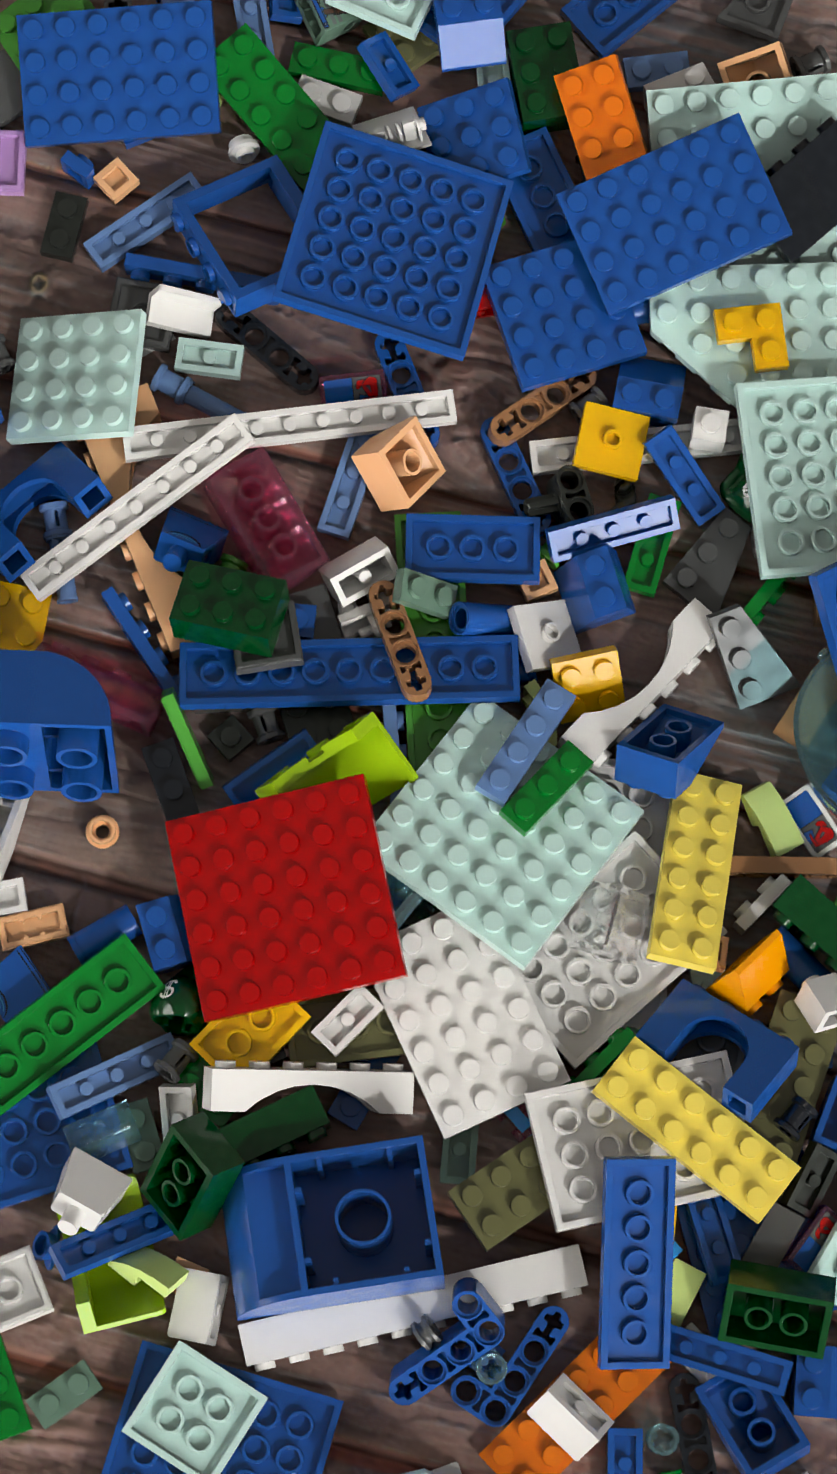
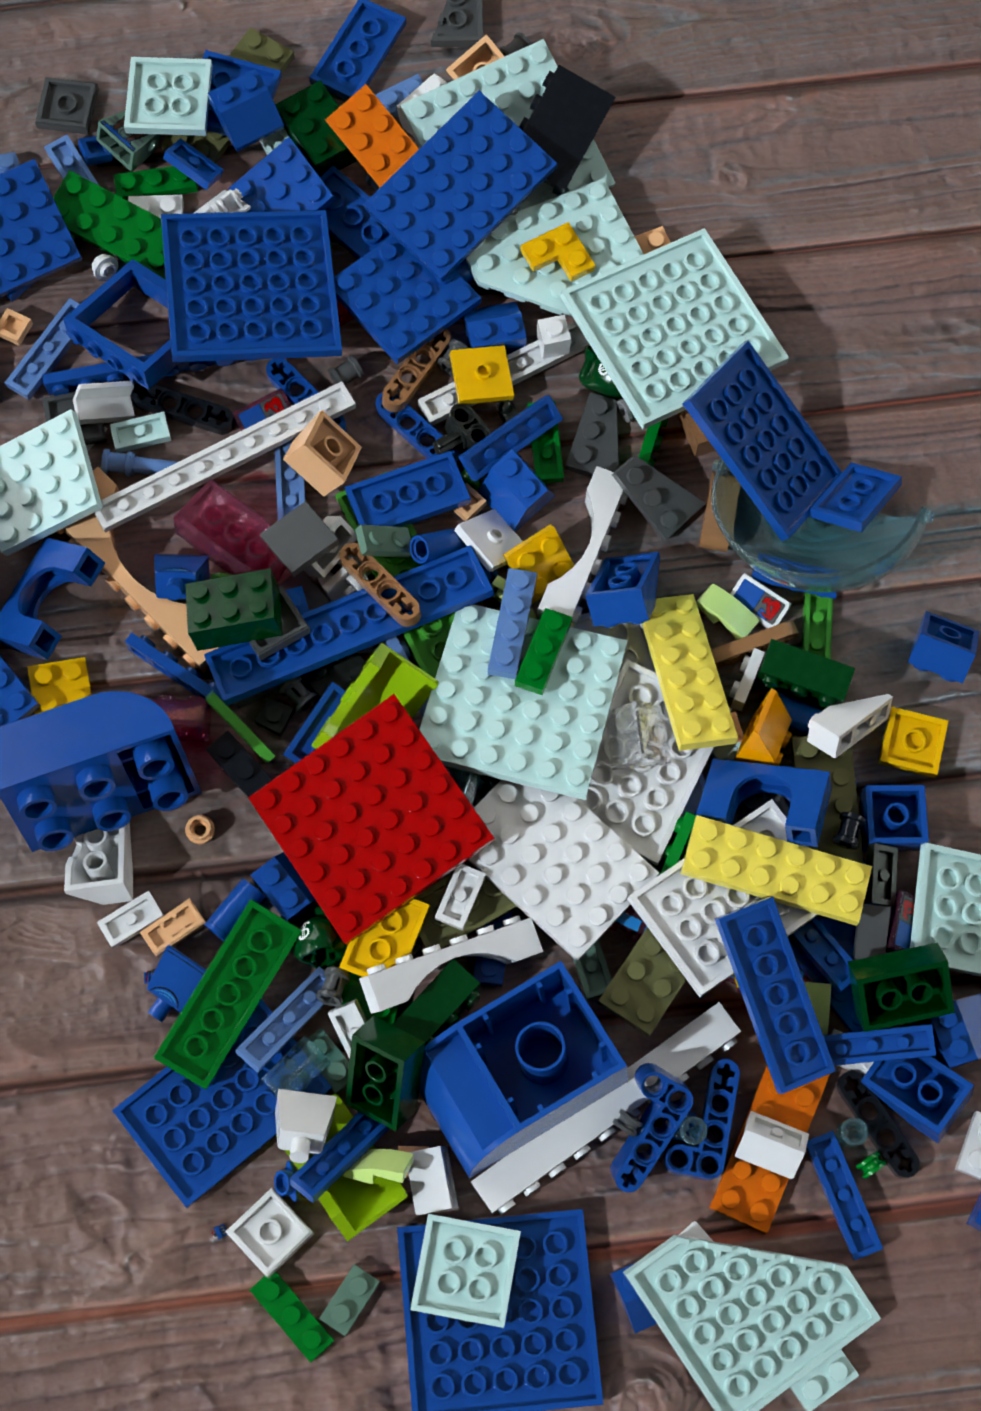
camera: 20 degrees left, 5 degrees down
white plate [20,413,256,602] -> none
medium blue pin [39,501,78,605] -> none
blue plate [642,425,726,526] -> none
none -> dark grey tile [260,501,340,577]
none -> dark grey bush [328,355,364,385]

